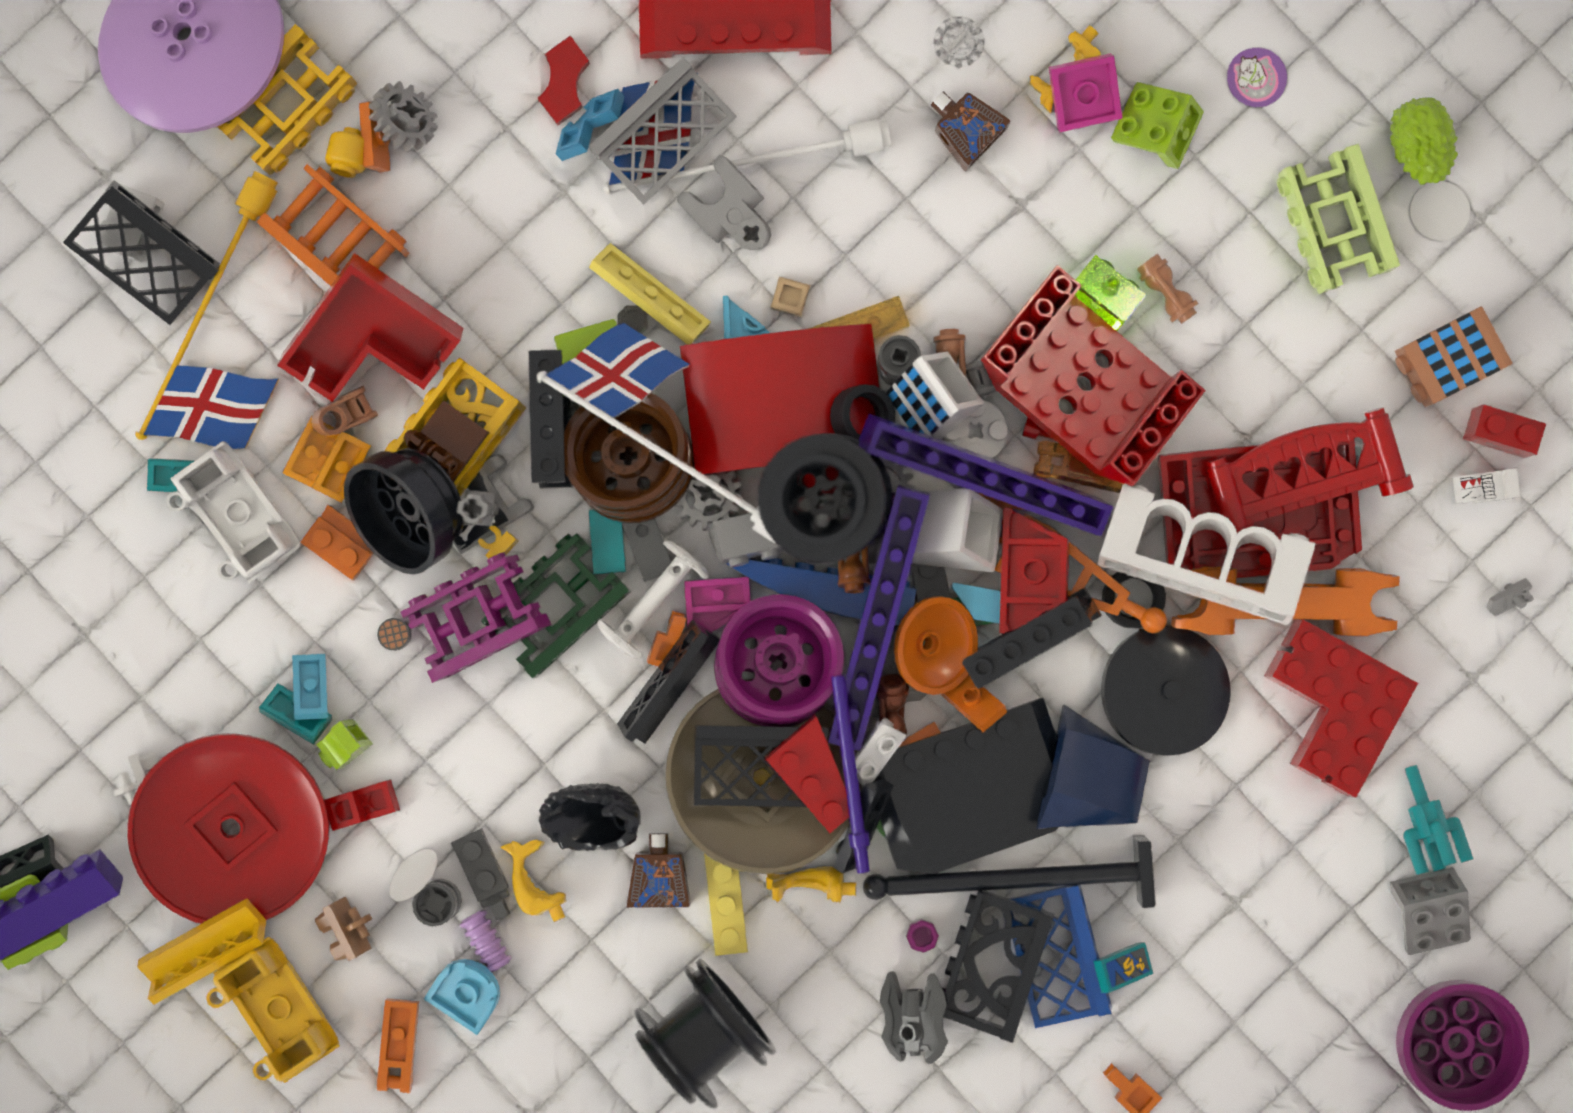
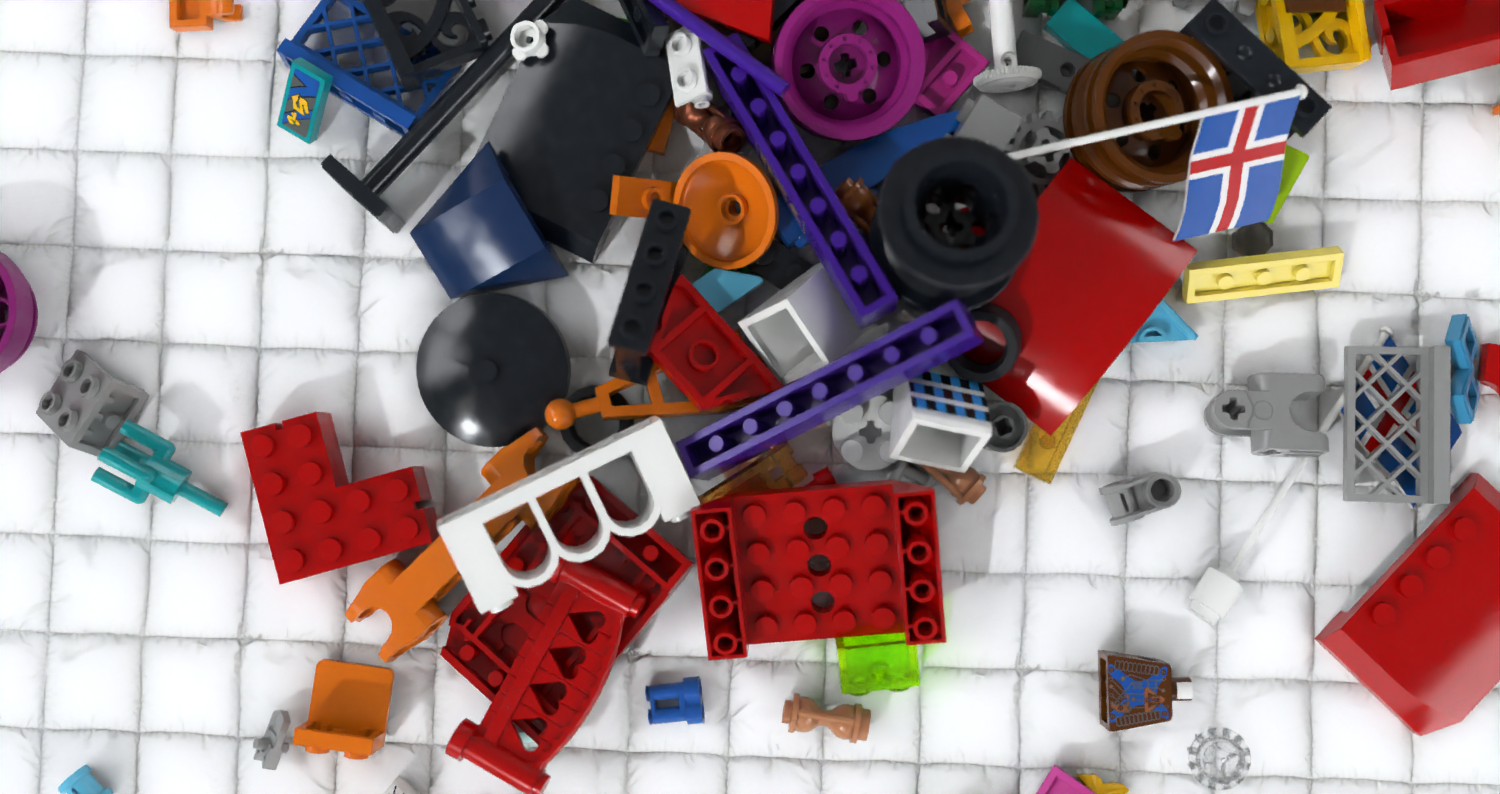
camera: 140 degrees right, 0 degrees up
tan tile [770,276,810,317] -> none
none -> orange bracket [292,659,395,760]
none -> white plate [510,20,549,61]
none -> blue piece [645,676,705,725]
none -> light grey piece [1099,472,1181,526]

